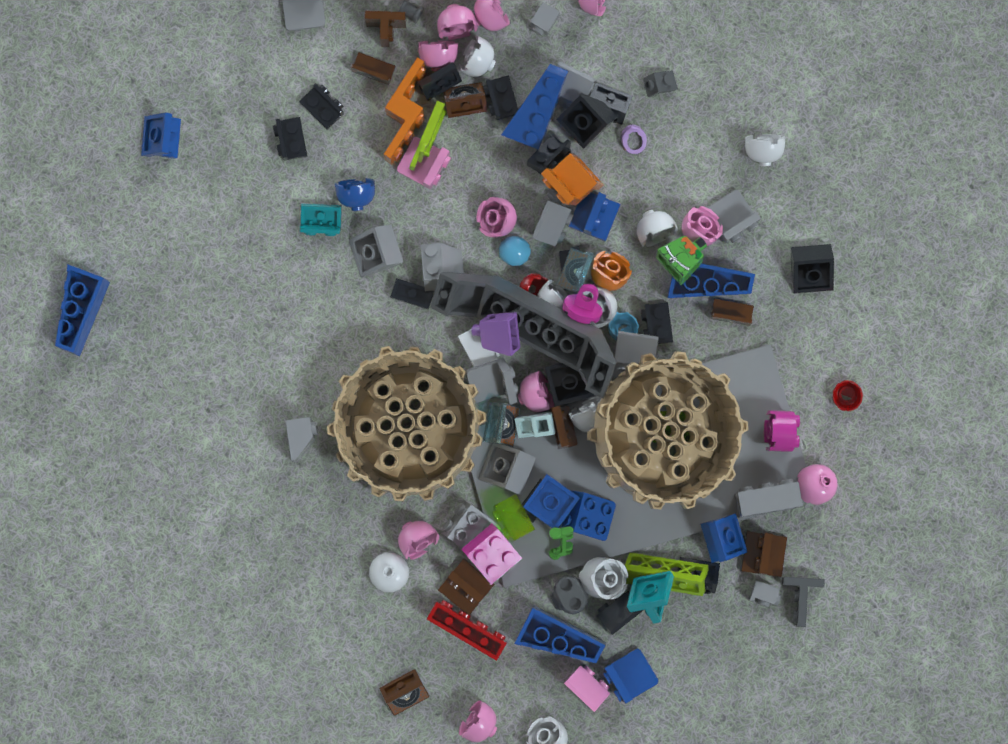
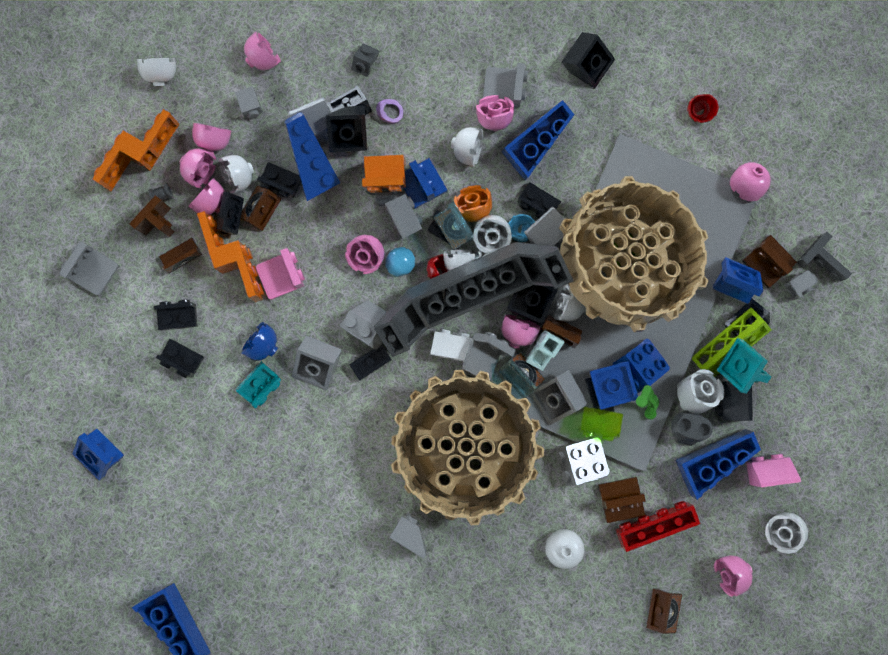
camera: 50 degrees left, 0 degrees up
bright pink cylinder [398,521,439,560] -> none
lime piece [409,101,446,171] -> none
brick [461,523,522,585] -> none
medium lavender torso [472,312,520,356] -> none
black bracket [527,135,571,176] -> none
dark pink tile [562,284,603,324] -> none
blue bracket [603,649,658,704] -> none
bright green torso [656,236,707,285] -> none
reddish brown panel [711,299,754,326] -> none
light grey brick [735,479,803,518] -> none
white cylinder [745,134,785,166] -> none
dark pink brick [764,410,800,452] -> none

